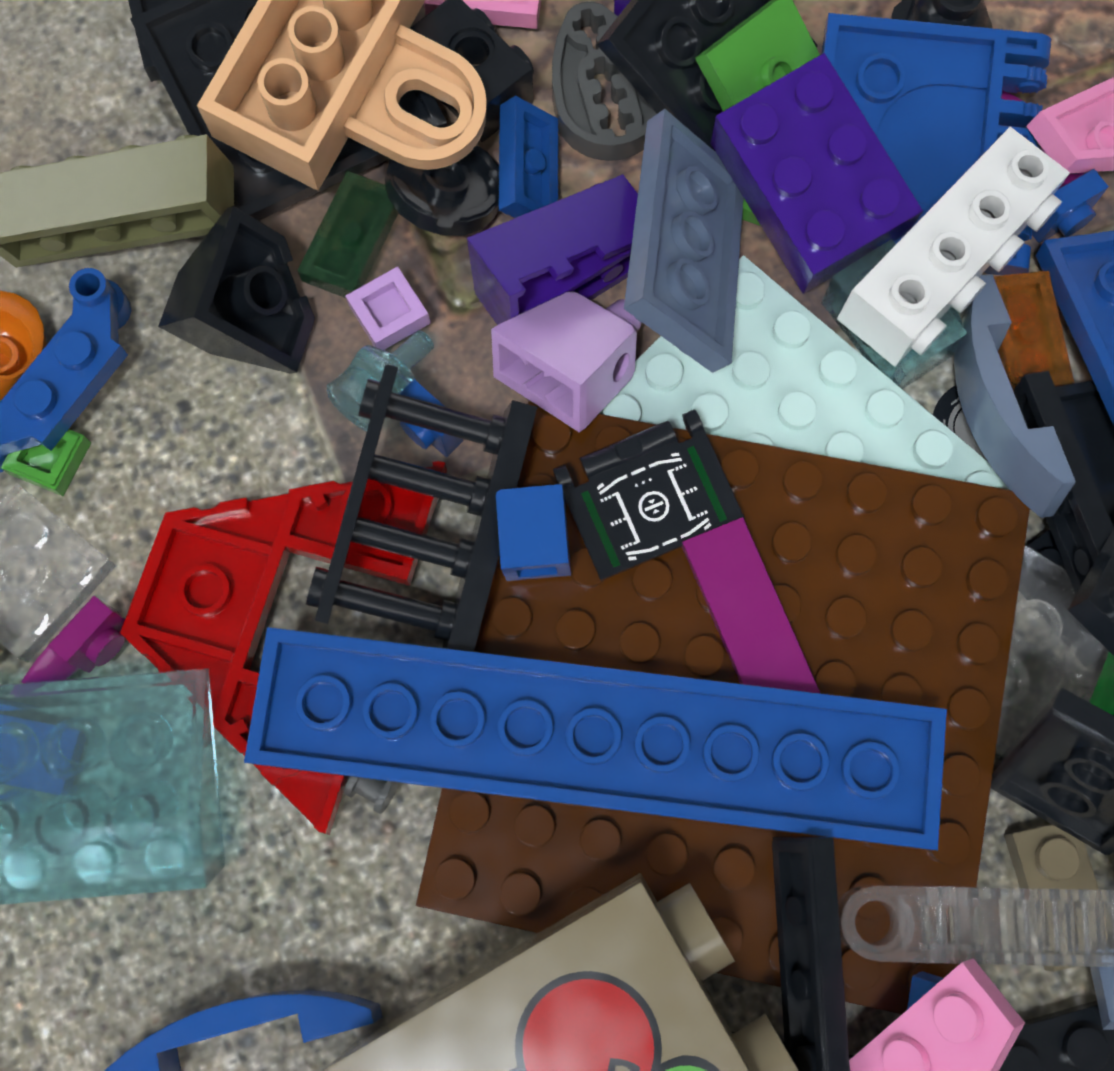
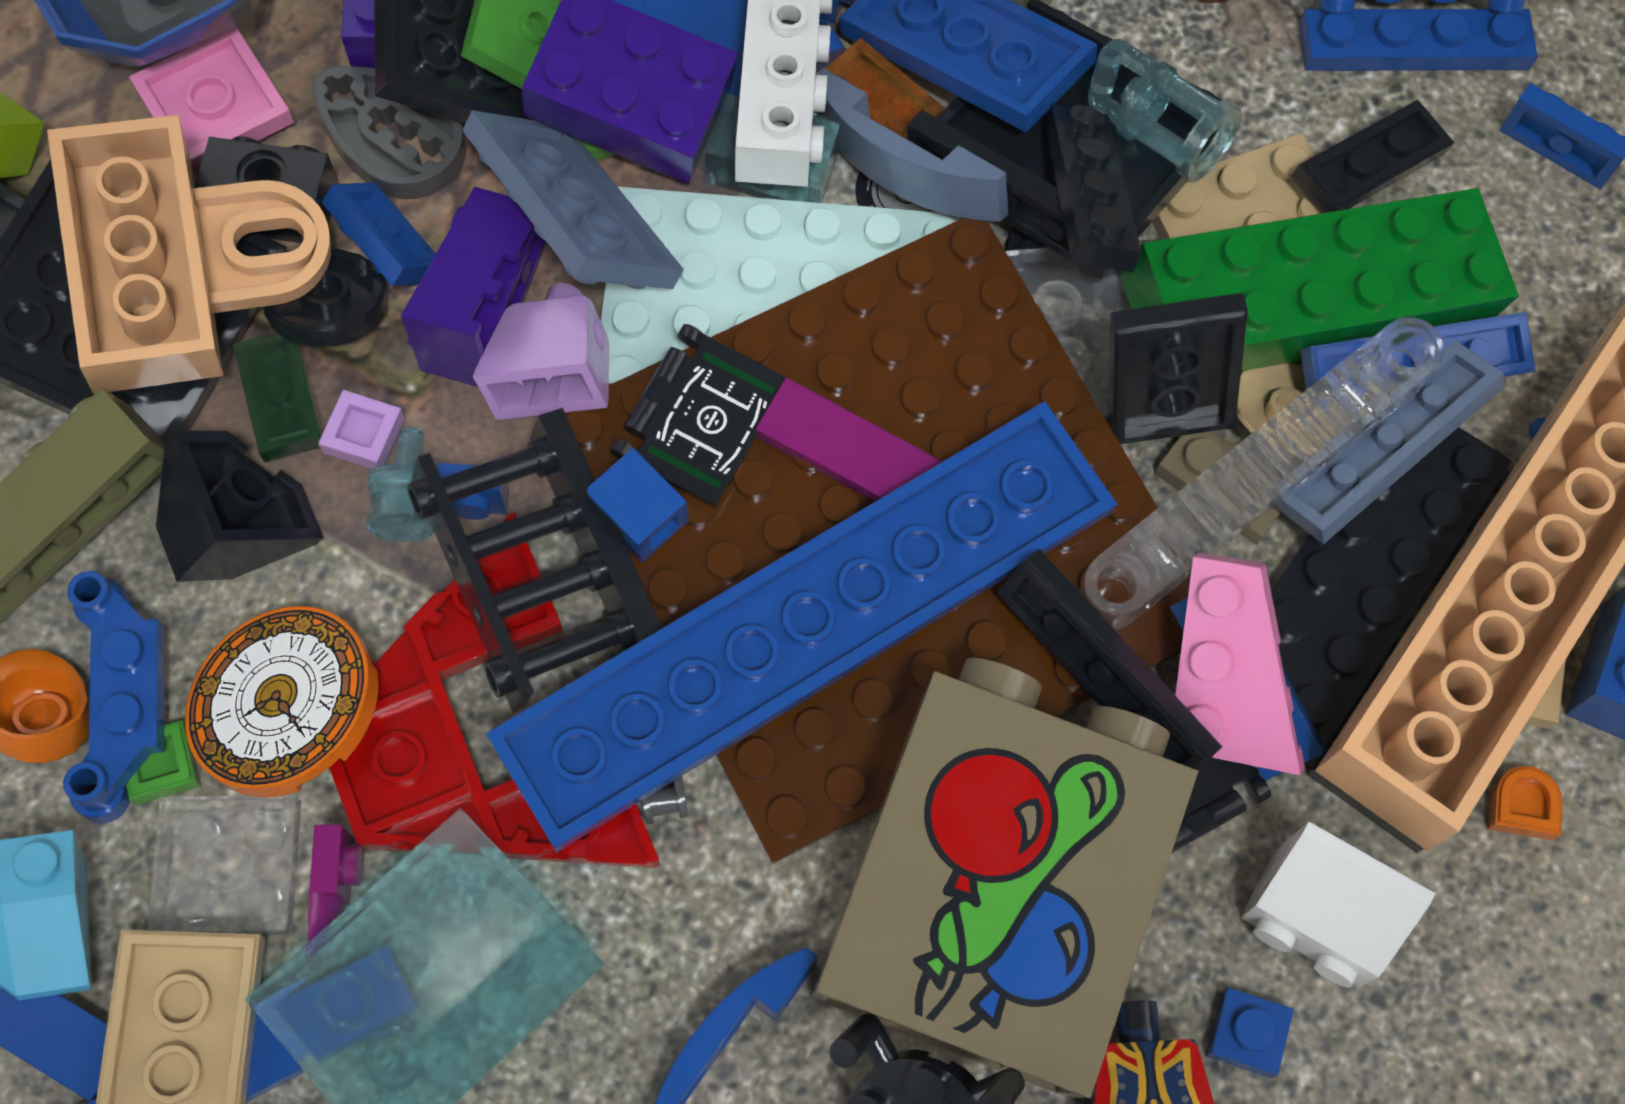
camera: 45 degrees left, 5 degrees down
none -> tile [185,606,378,798]

